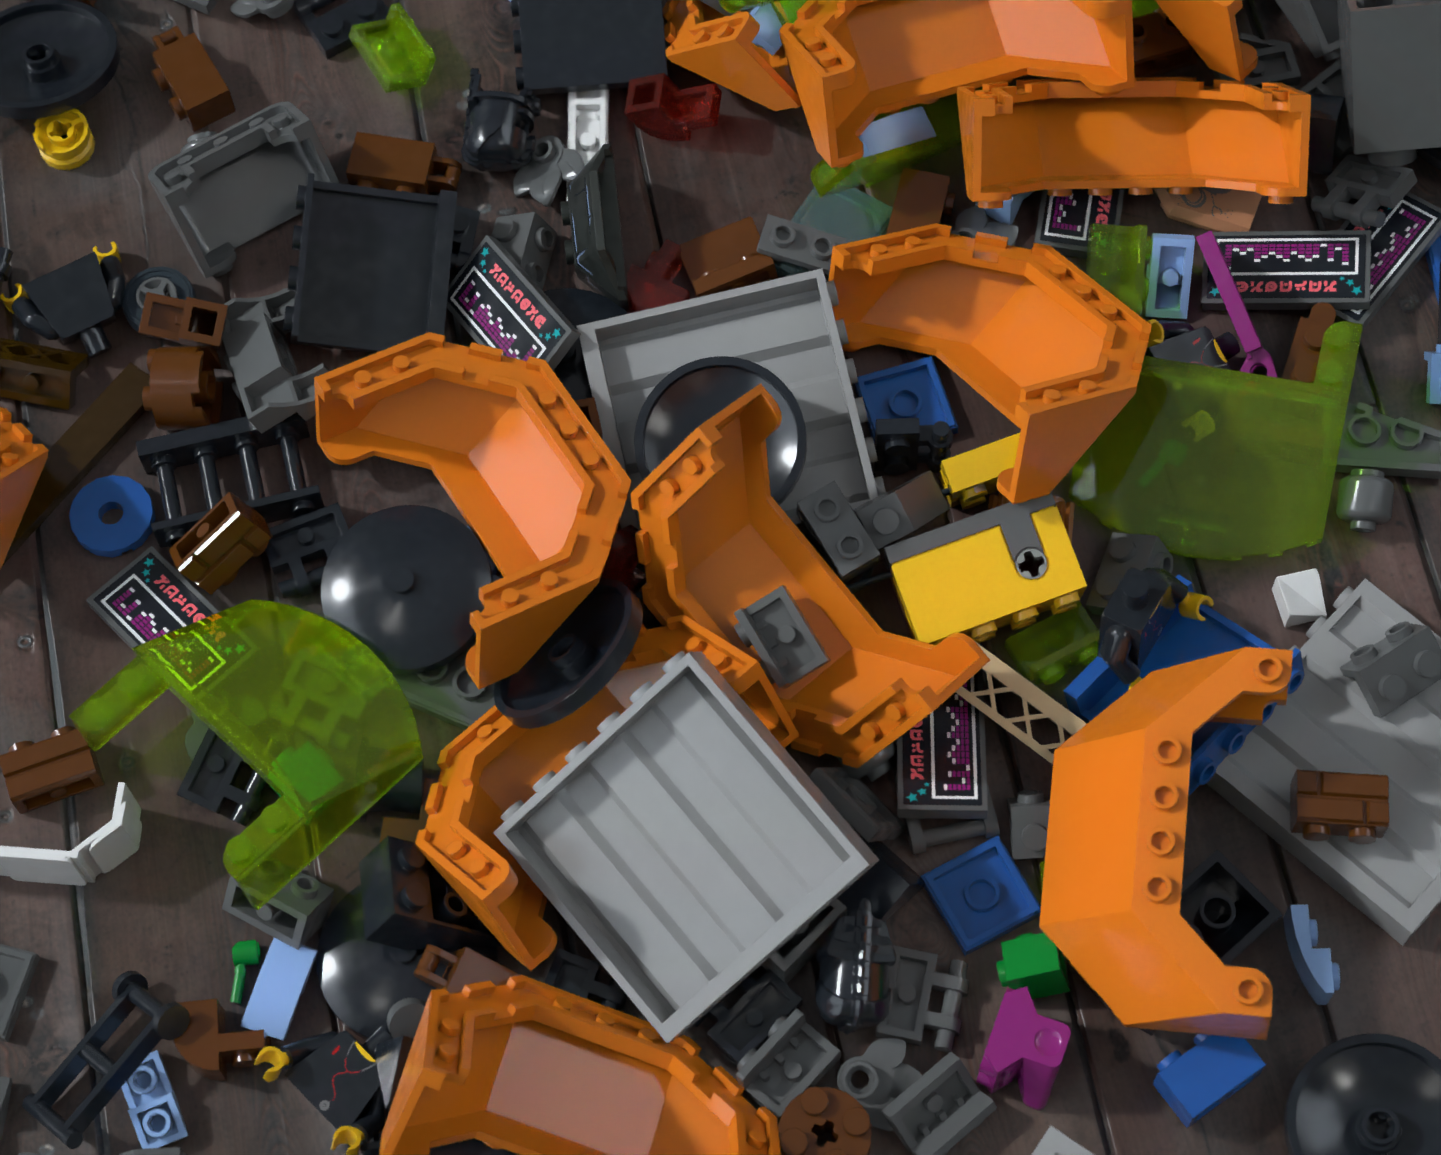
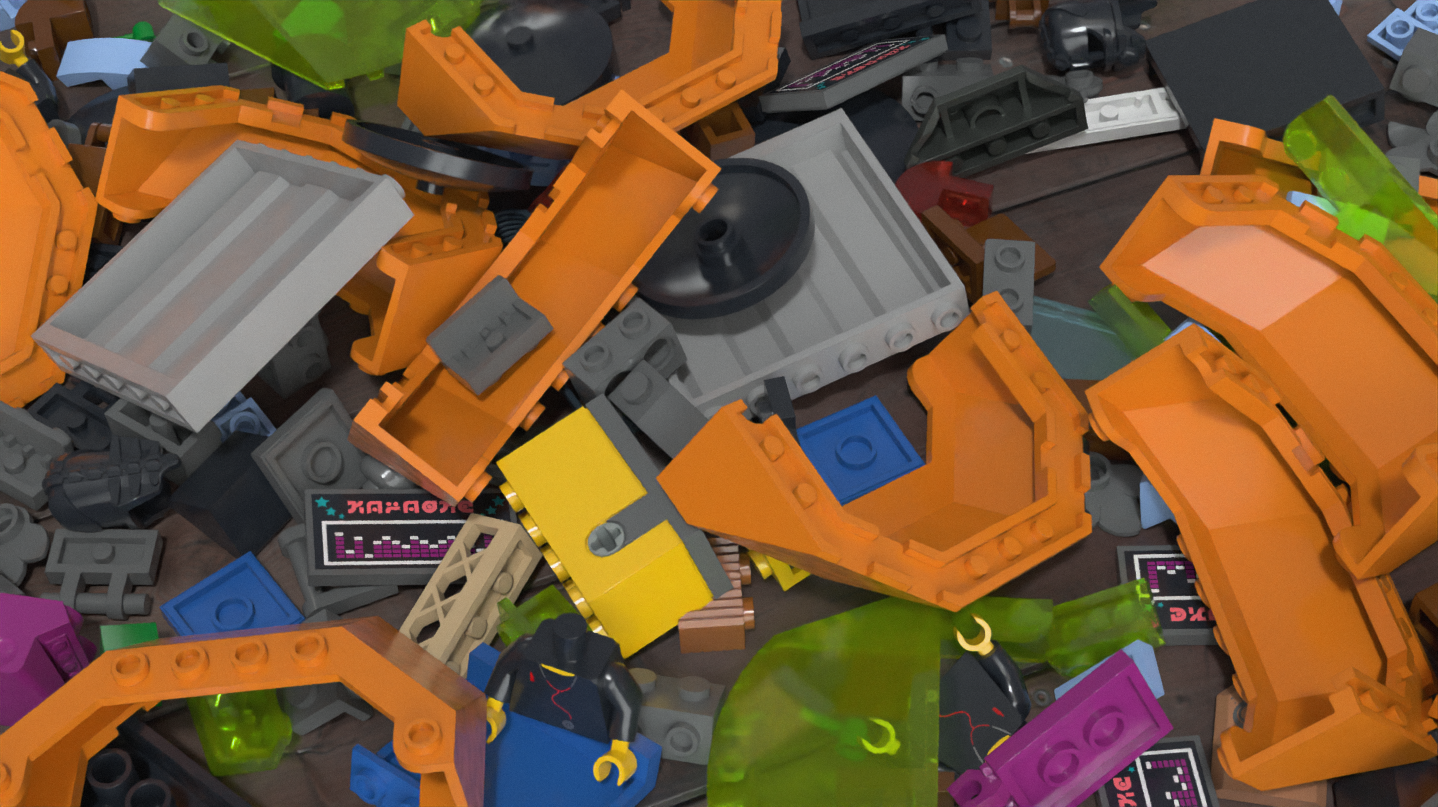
camera: 80 degrees right, 15 degrees down
clear red brick [624,73,722,141] -> none

